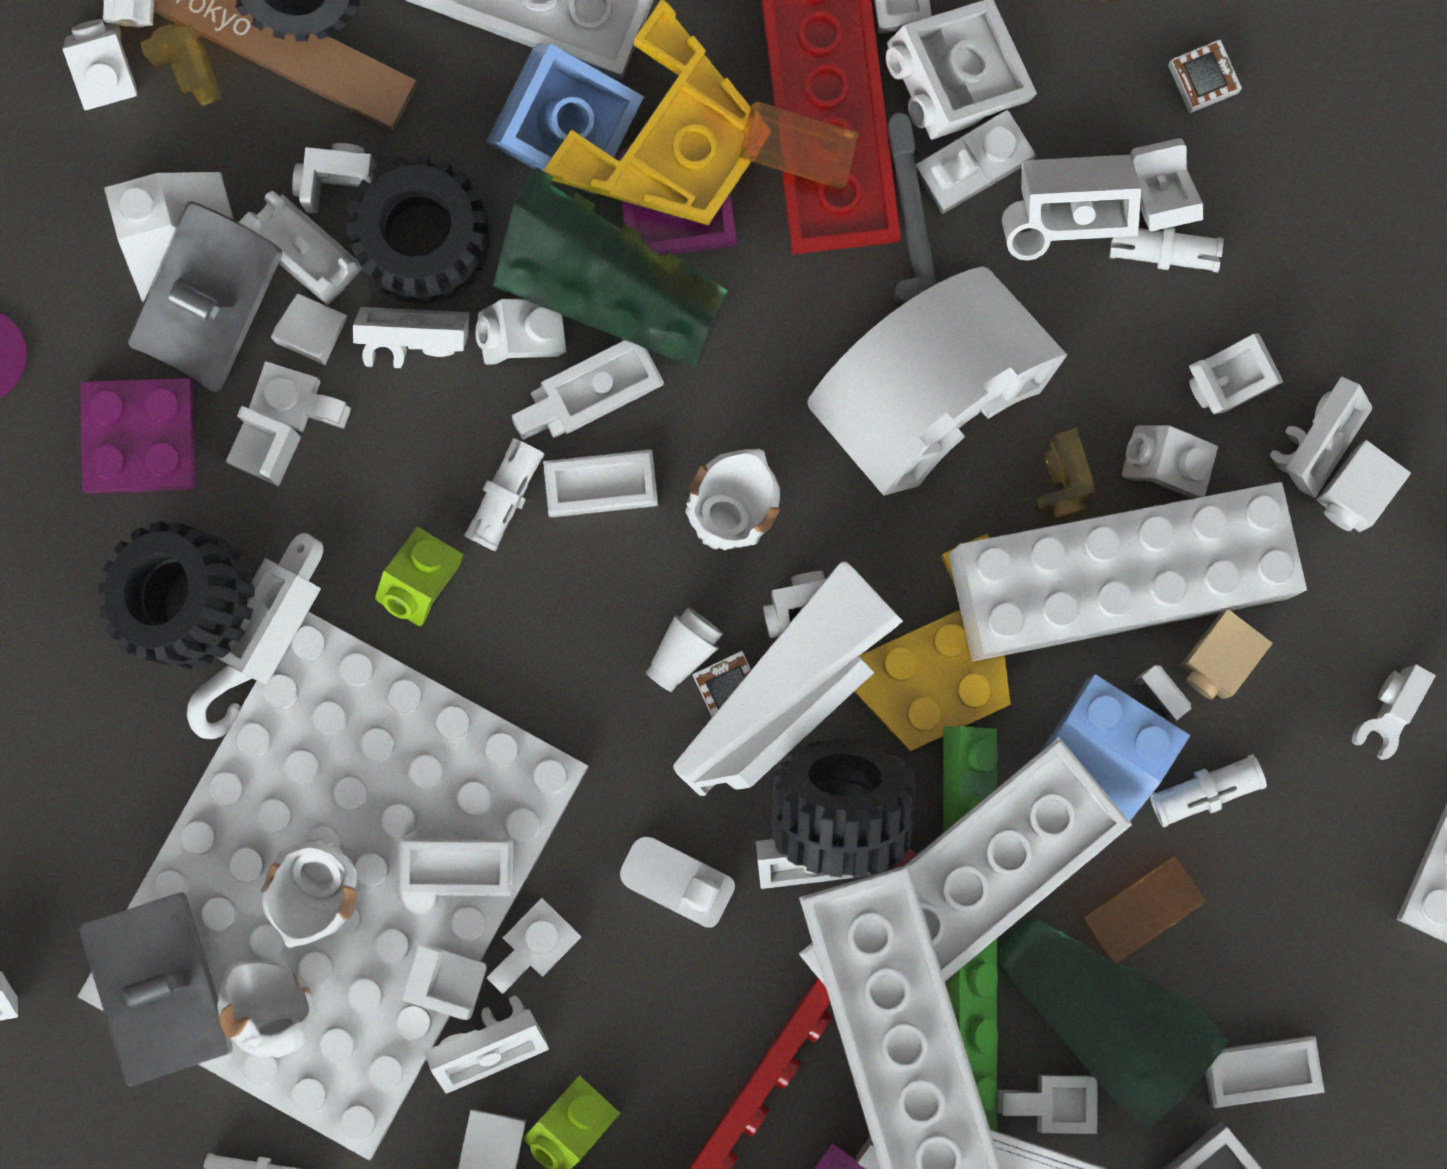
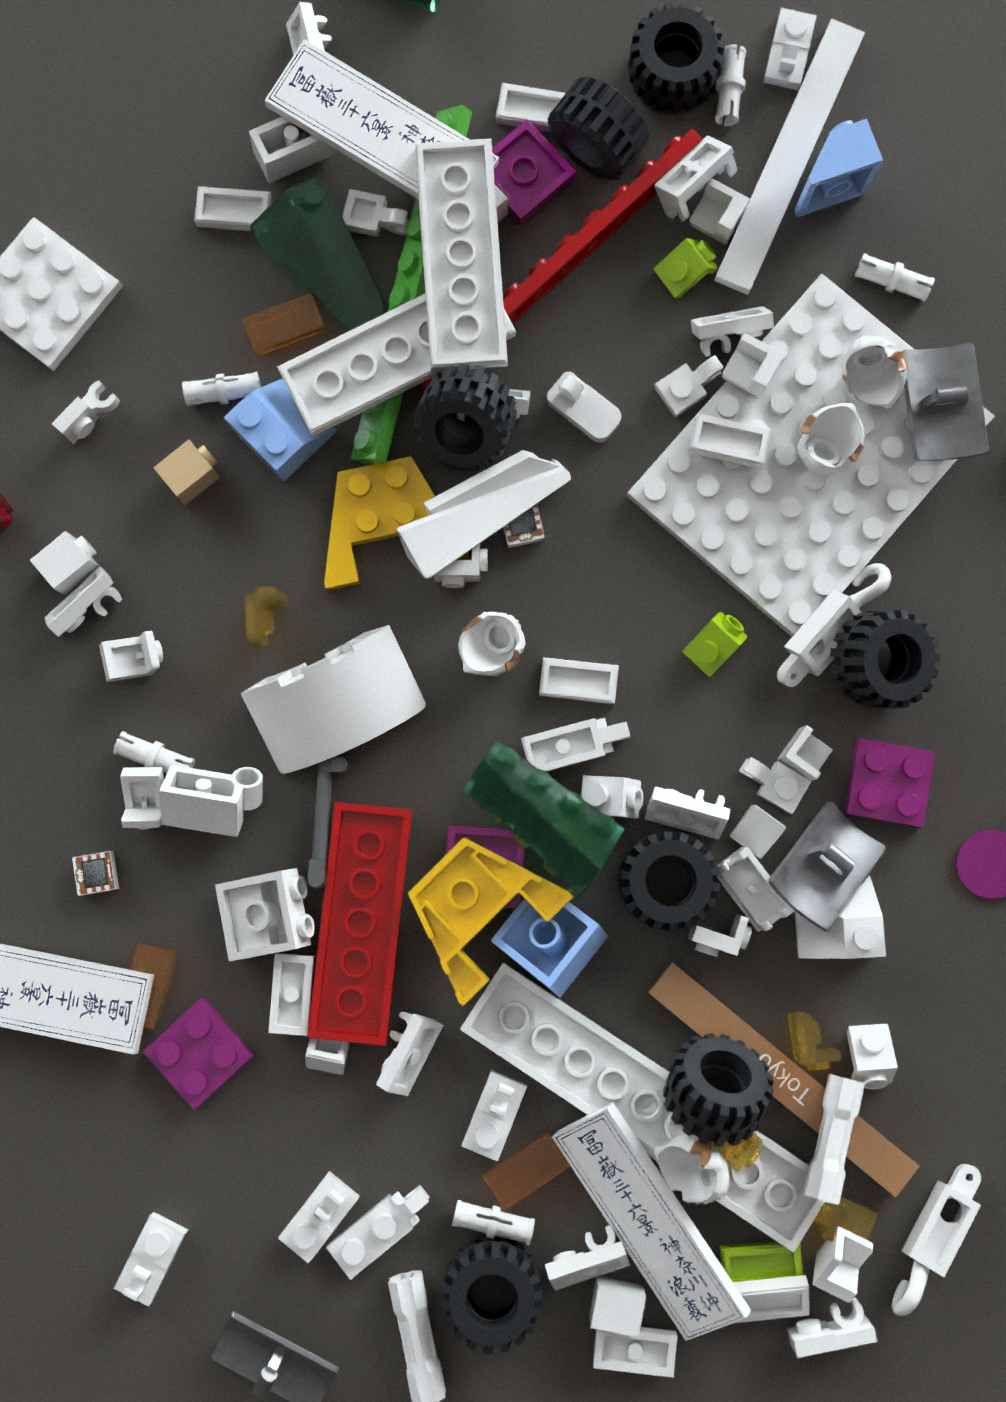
camera: 160 degrees left, 0 degrees up
white pin [464,438,544,552] -> none
white cone [646,608,723,692] -> none
clear orange tile [739,101,859,188] -> none
white plate [915,109,1036,214] -> none
white brick [948,482,1307,662] -> none
white bracket [1122,425,1218,498] -> none
white tile [1133,665,1192,723] -> none

